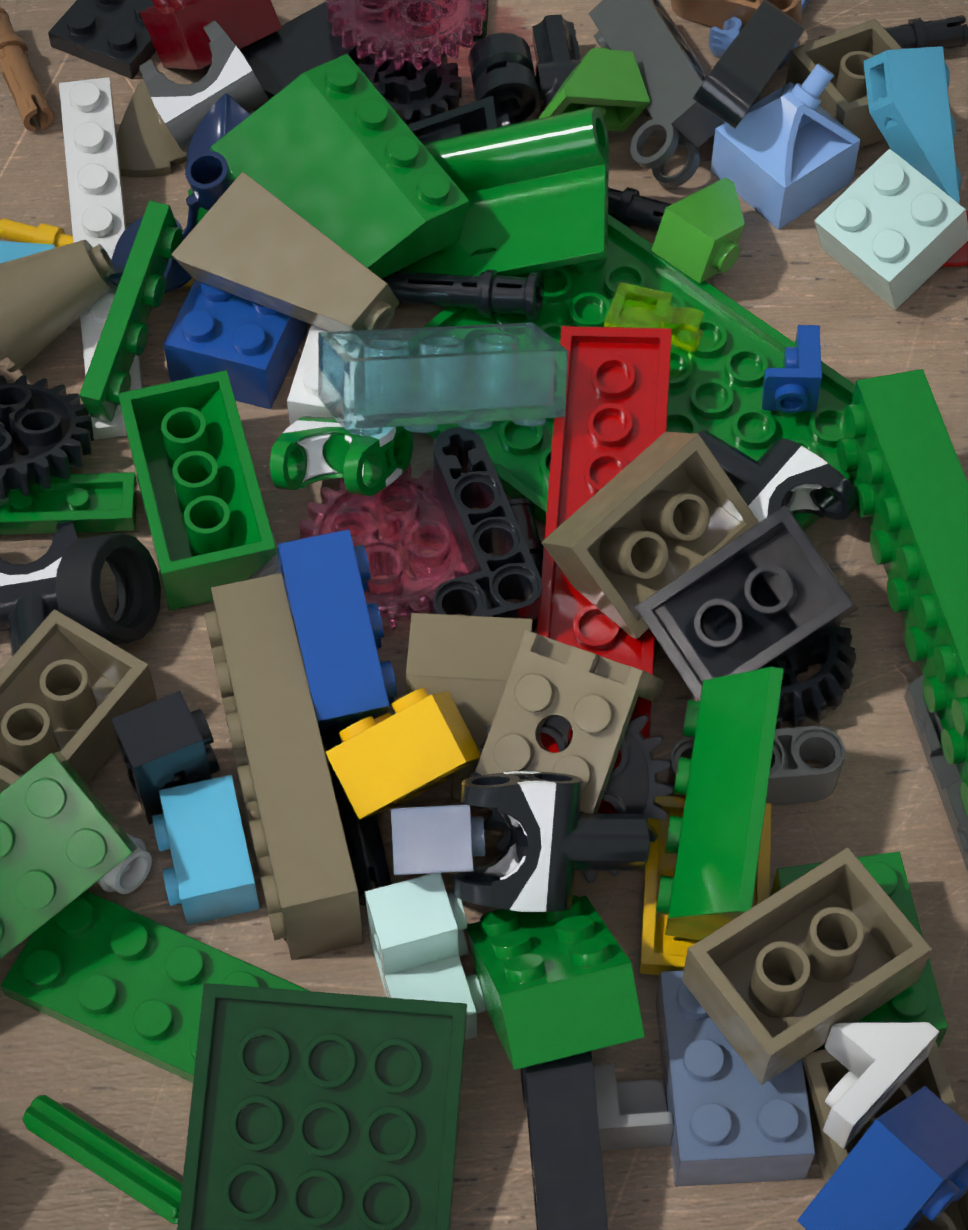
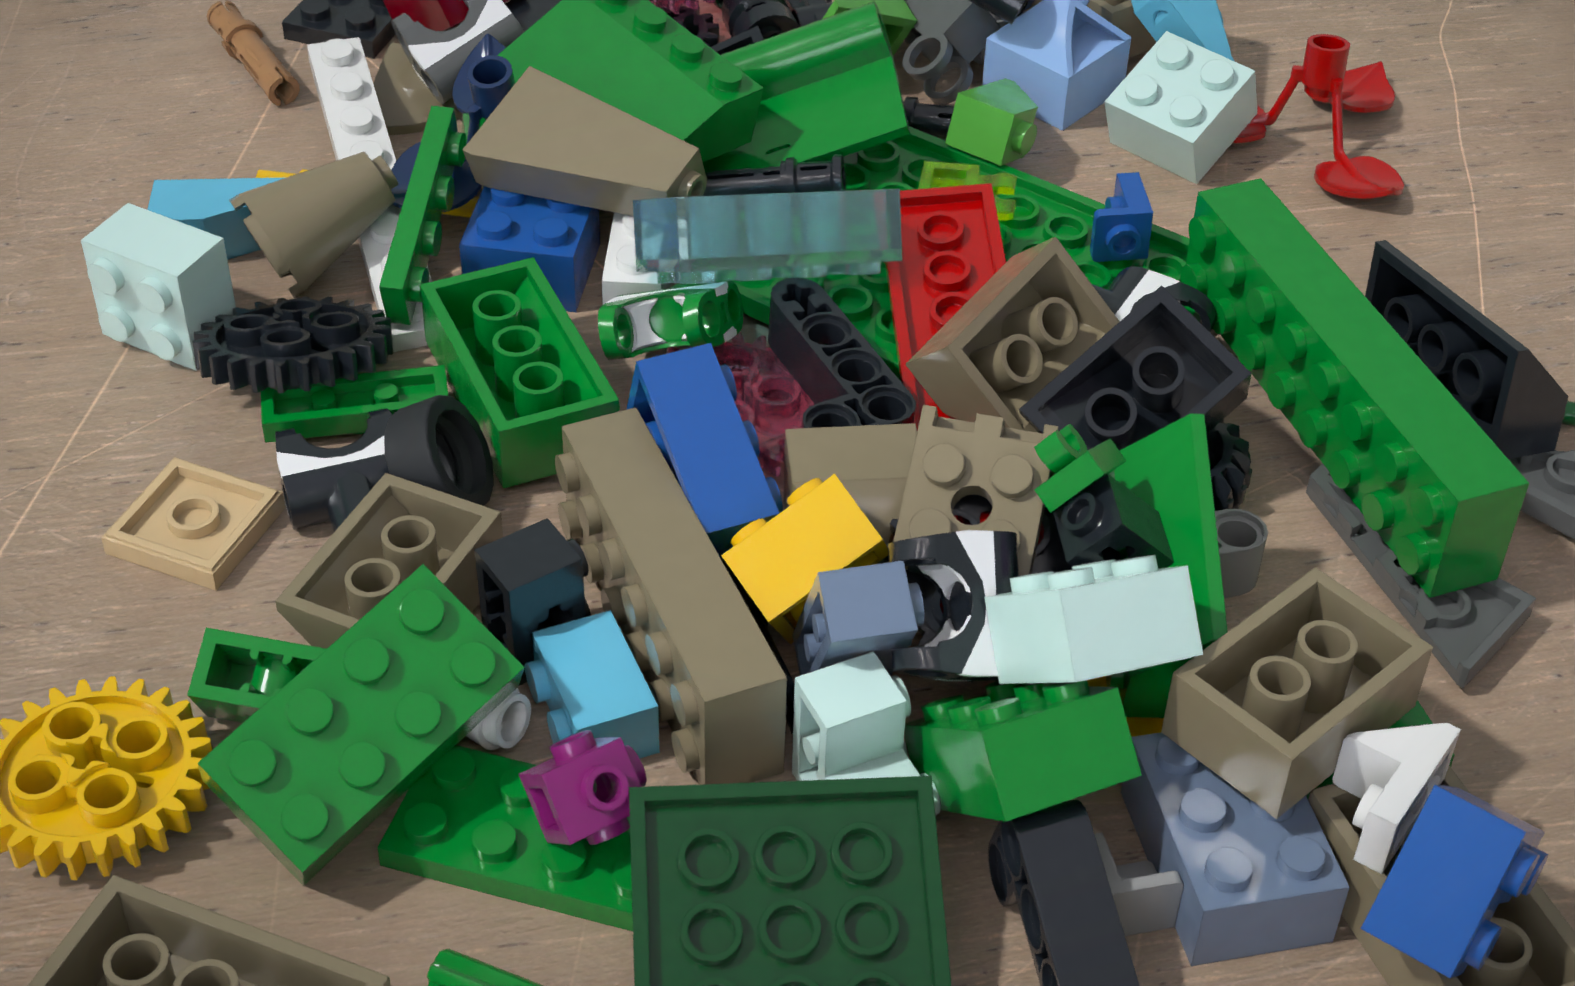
camera: 10 degrees left, 15 degrees down
none -> magenta brick [519,730,647,845]
none -> light aqua brick [984,555,1203,684]
none -> green tile [1034,424,1126,513]
none -> black brick [1053,474,1174,568]

